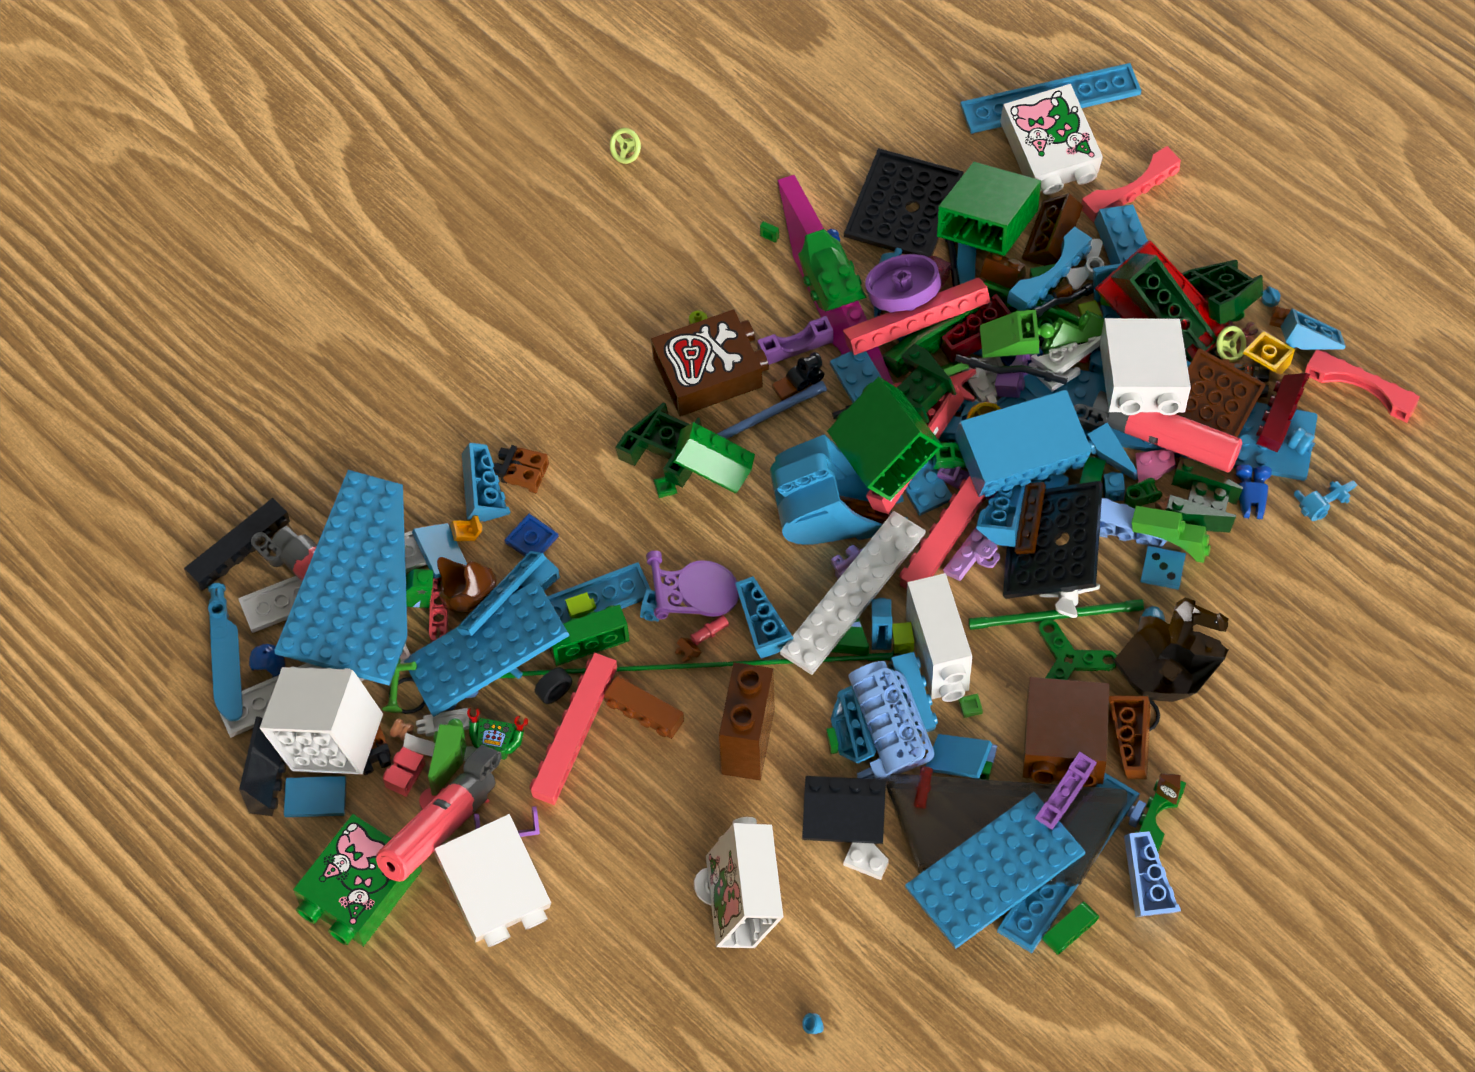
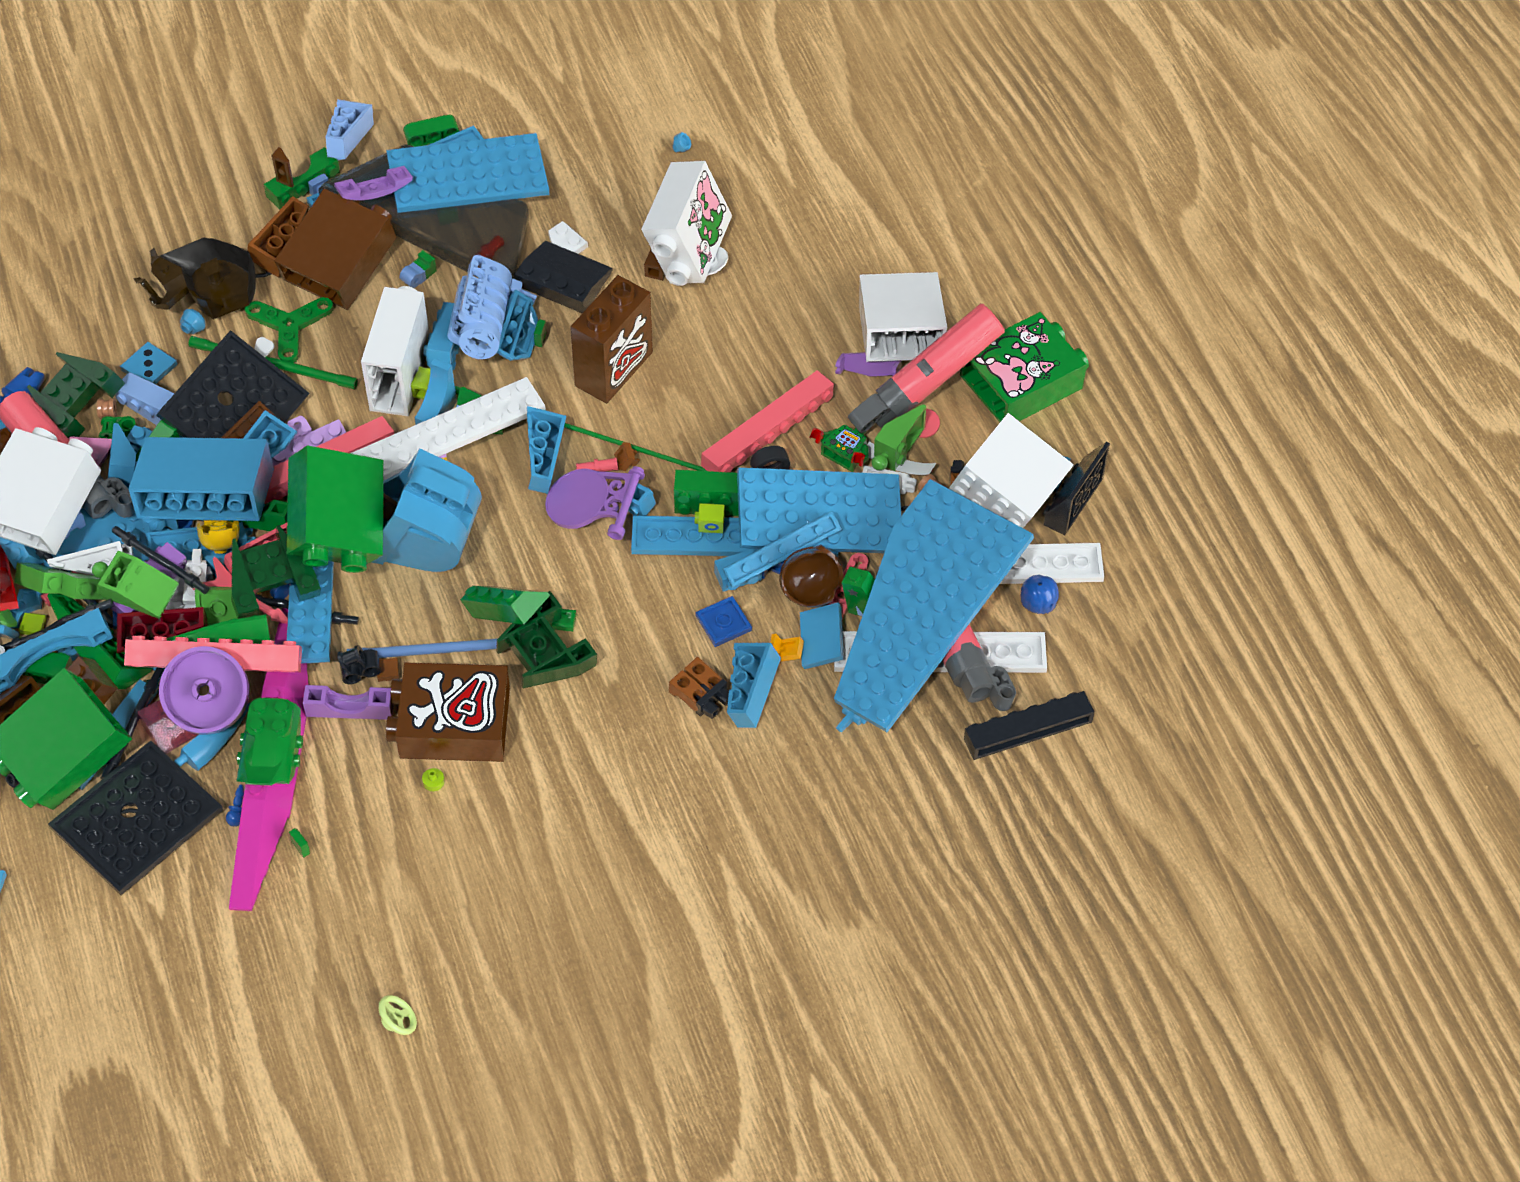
camera: 160 degrees left, 5 degrees down
dark azure piece [208,583,243,721] -> none
coral piece [383,747,426,797] -> none
dark orange brick [604,676,684,739] -> none
dark azure tile [925,734,993,778] -> none
bright green arch [1132,506,1211,563] -> none

